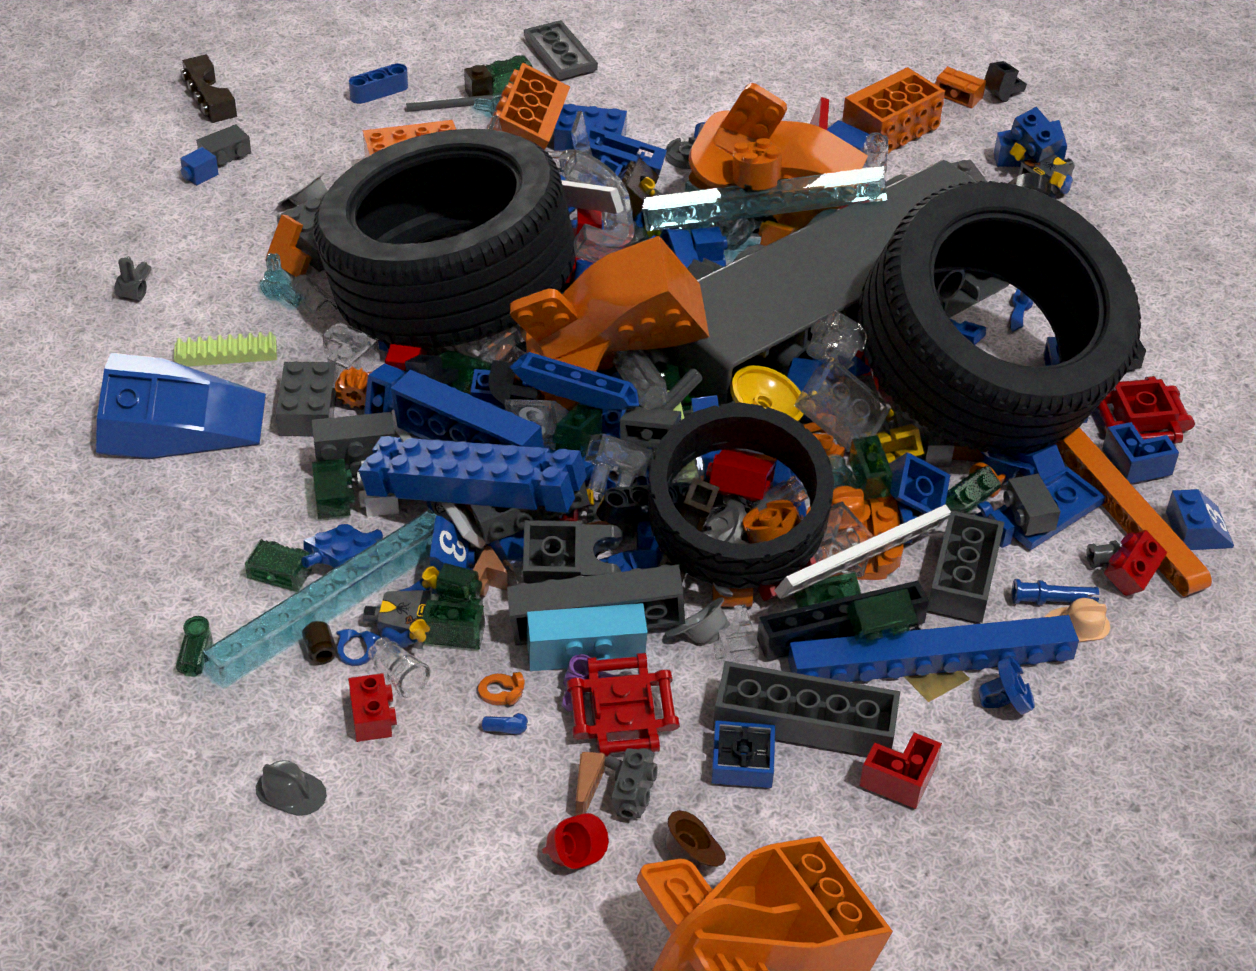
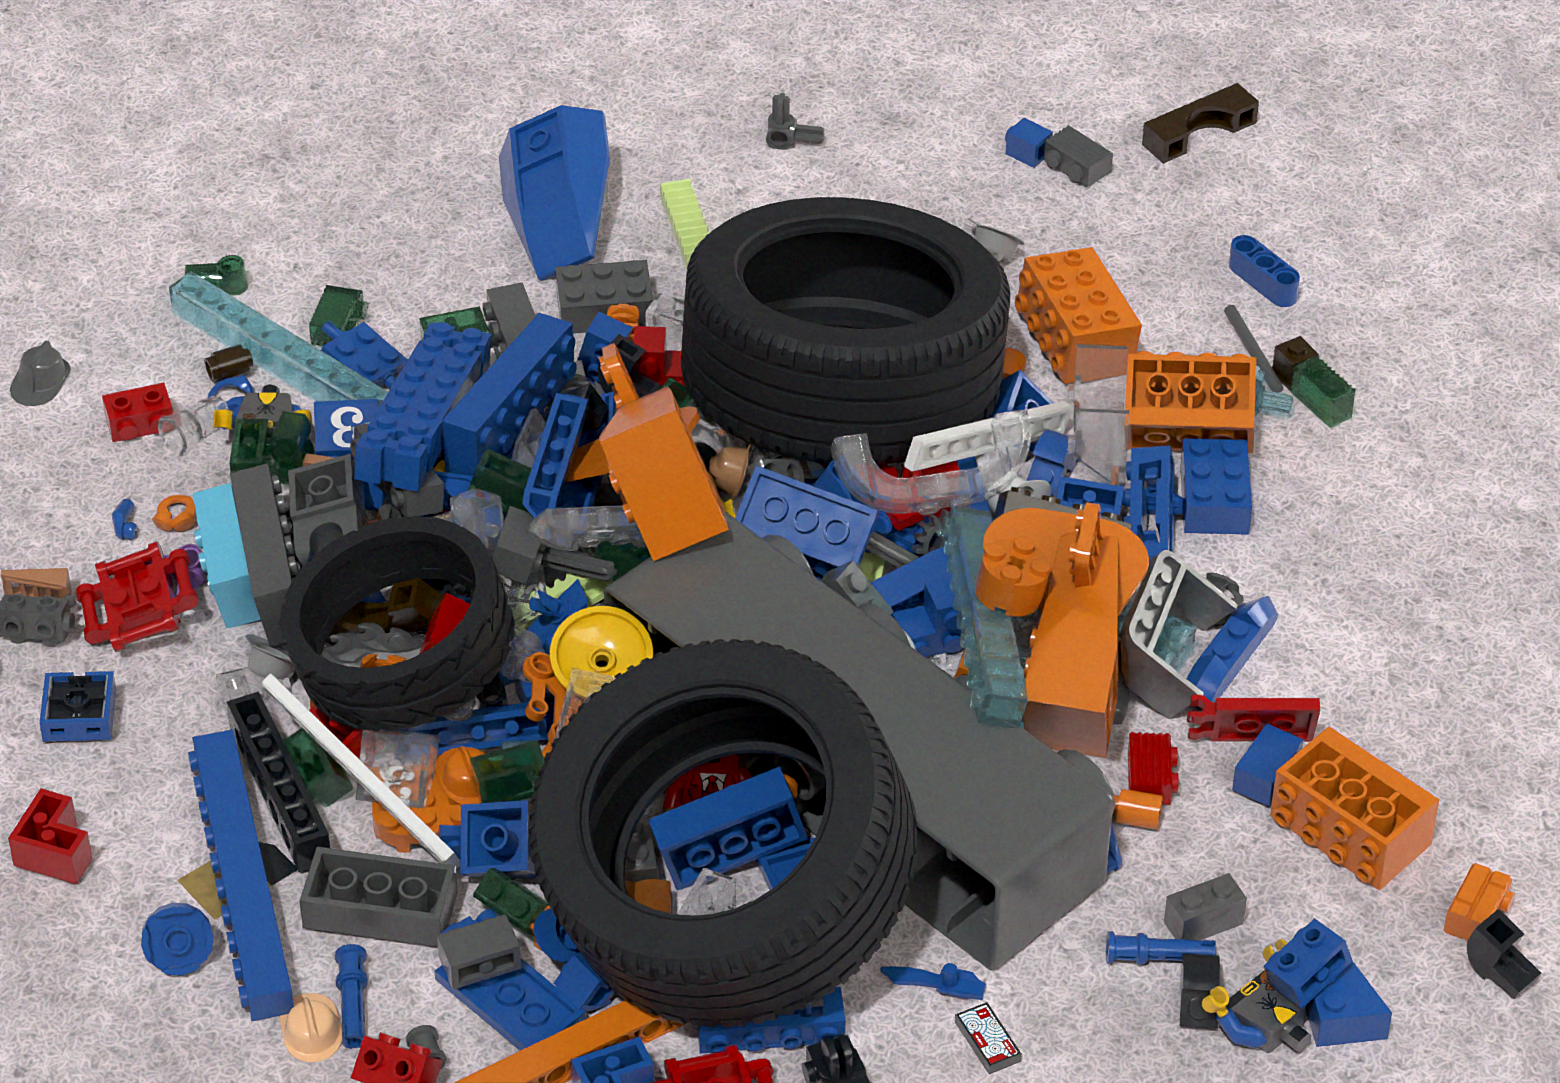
camera: 85 degrees right, 0 degrees up
dark grey piece [524,20,598,80] -> none
dark grey brick [713,661,901,756] -> none
clear green brick [846,589,918,643] -> none
clear plant [858,132,889,184] -> none

